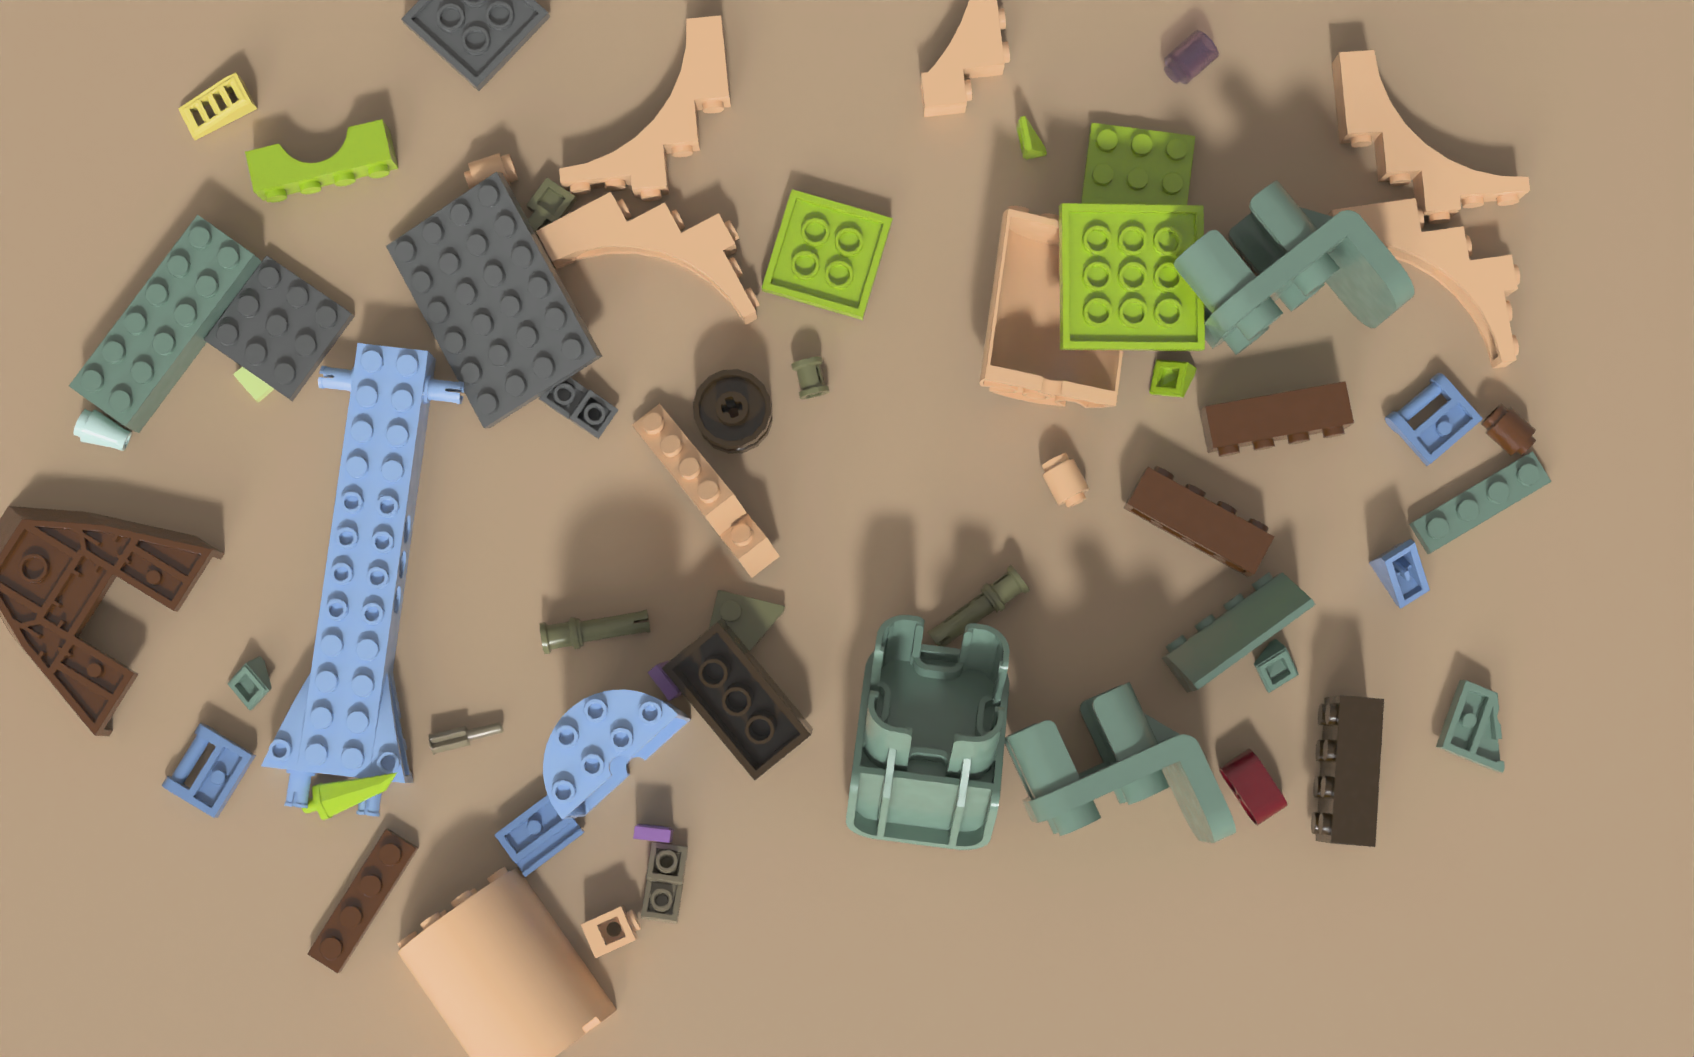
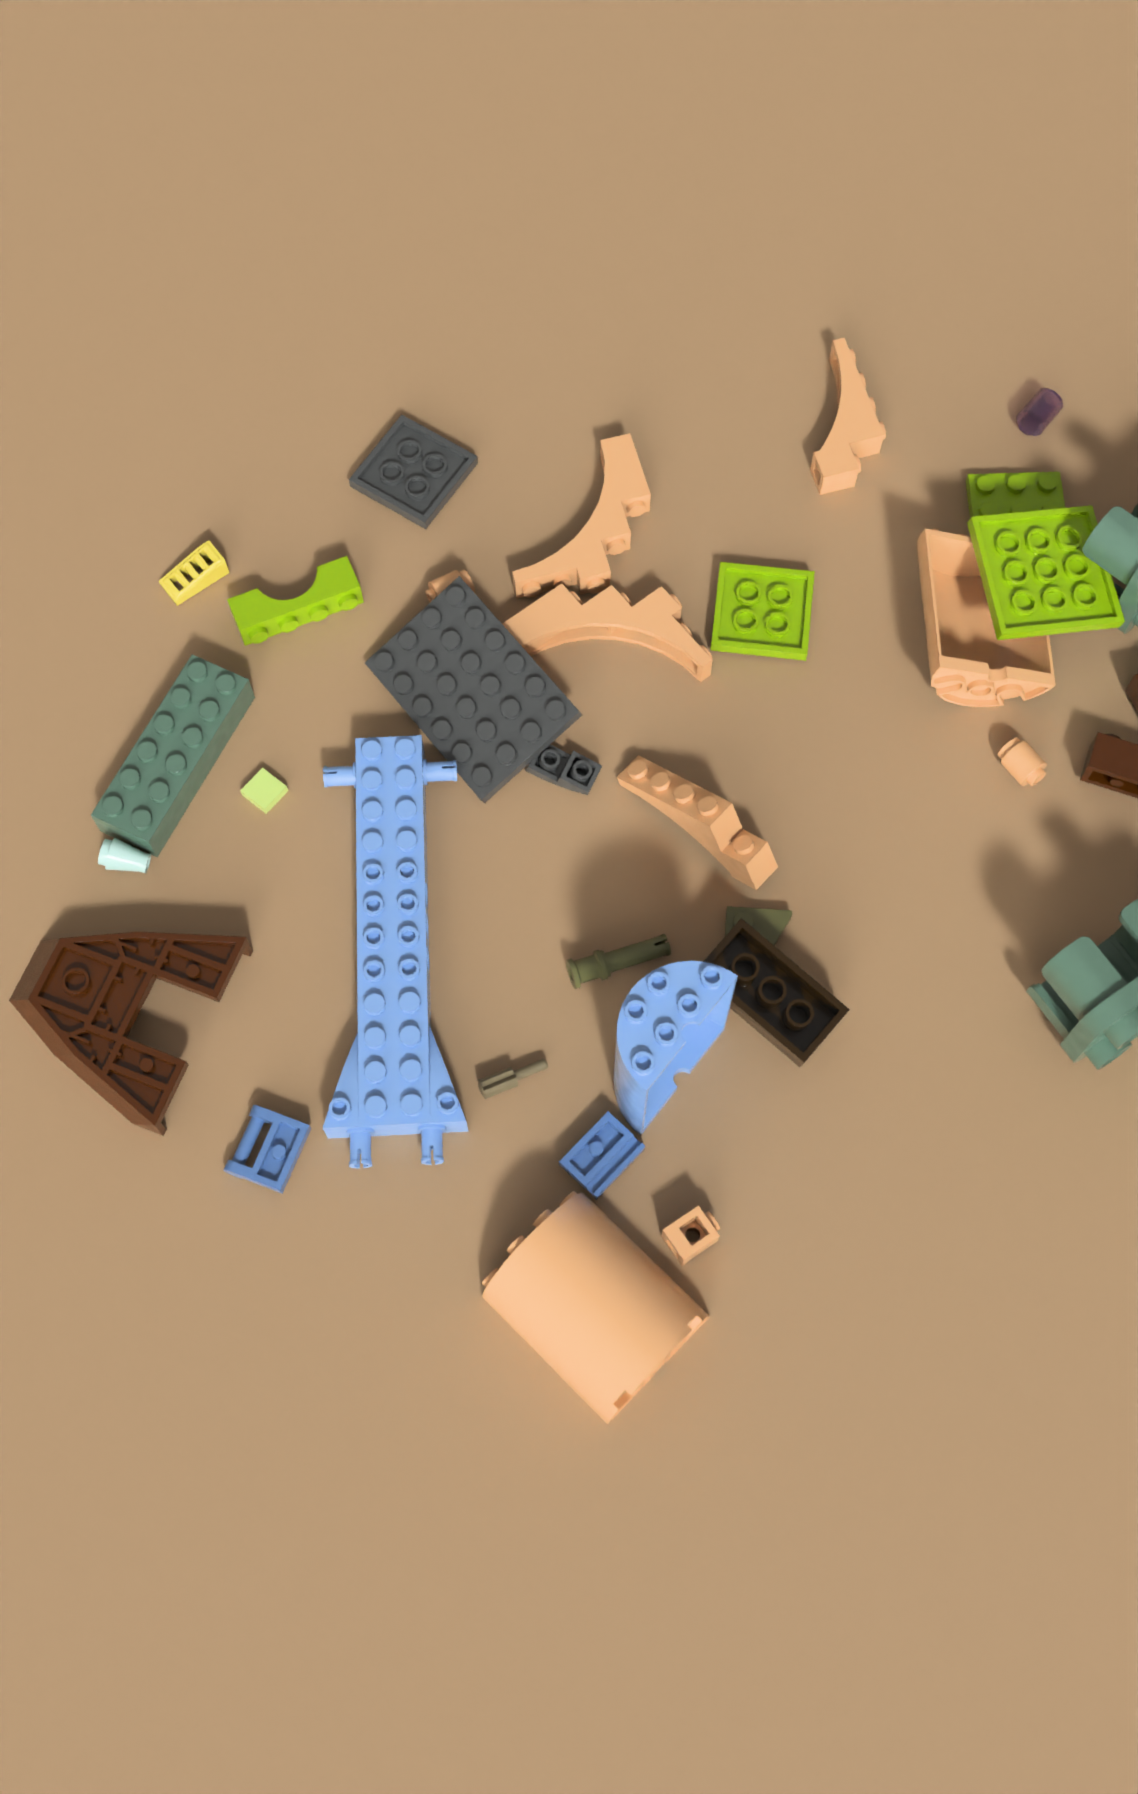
camera: 10 degrees left, 15 degrees down
dark grey plate [204,255,355,402] -> none
sand green slope [227,656,272,710] -> none
lime bar [302,772,398,820] -> none
reddish brown plate [307,829,419,973] -> none
olive plate [527,178,577,239] -> none
medium lavender tile [633,824,674,843] -> none
dark tan slope [641,842,688,924] -> none
dark brown wheel [693,369,773,454] -> none
olive bush [791,357,829,399] -> none
sand green piece [846,615,1010,850] -> none
olive pin [928,565,1030,647] -> none
lime slope [1016,116,1047,160] -> none
lime slope [1149,359,1197,398] -> none

